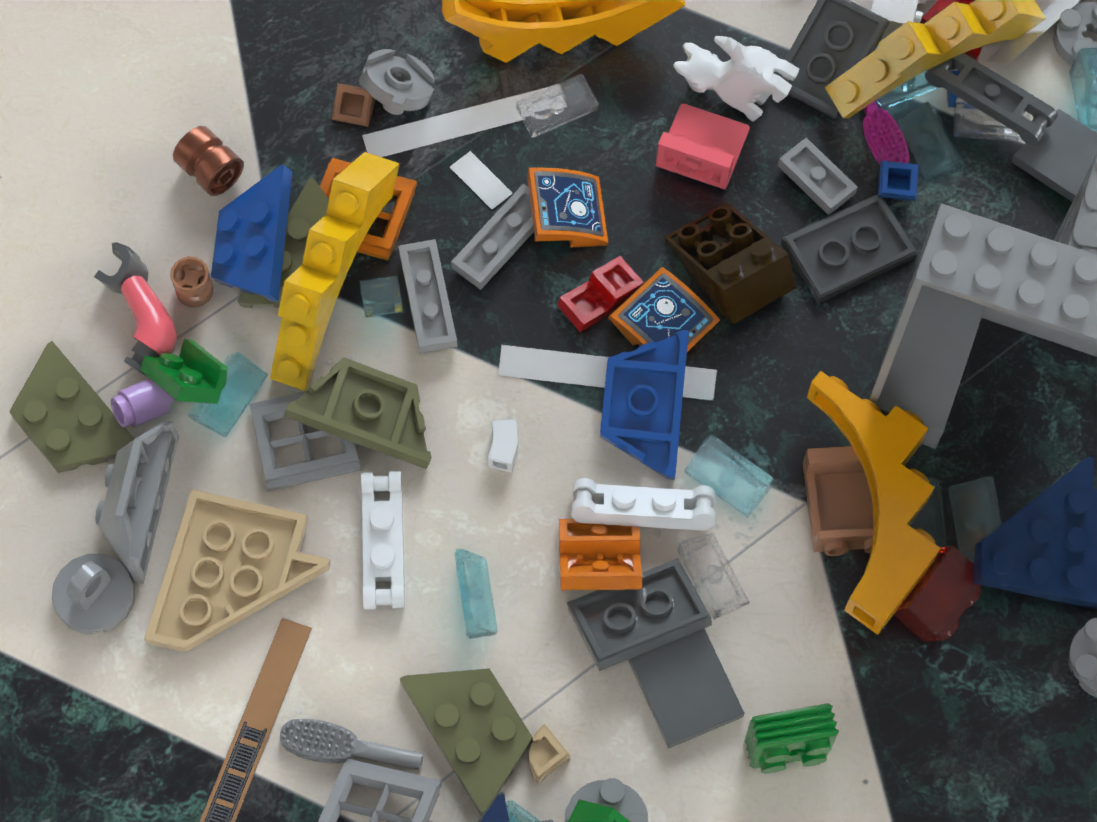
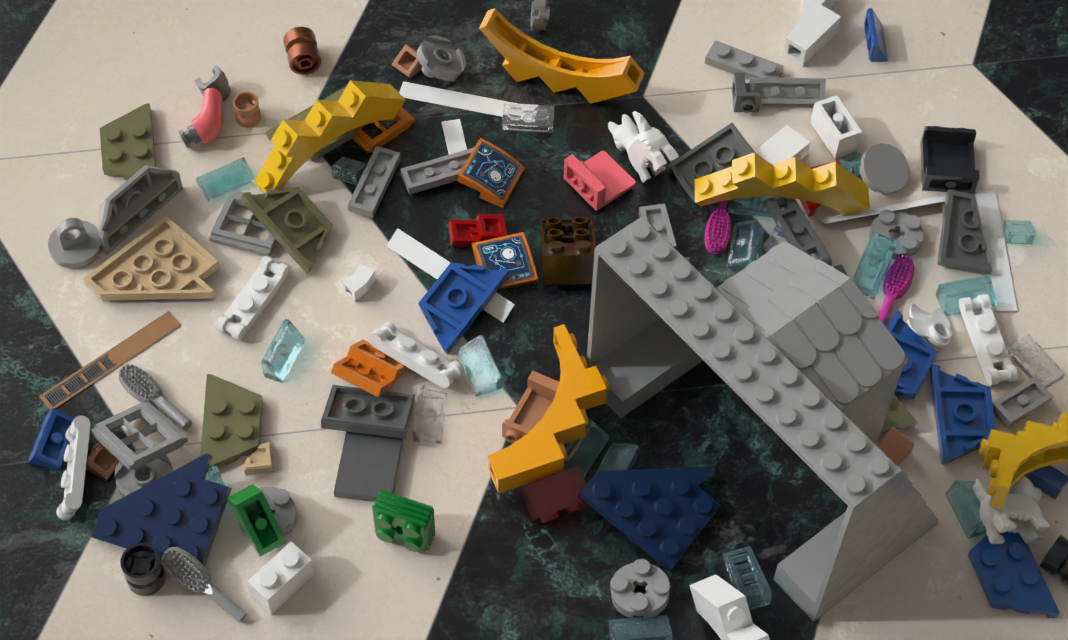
camera: 30 degrees right, 10 degrees down
lavender brick [111,379,173,427] -> none
green bracket [140,339,228,404] -> none
blue wing [211,165,293,302] -> none
blue slope [878,161,919,201] -> none

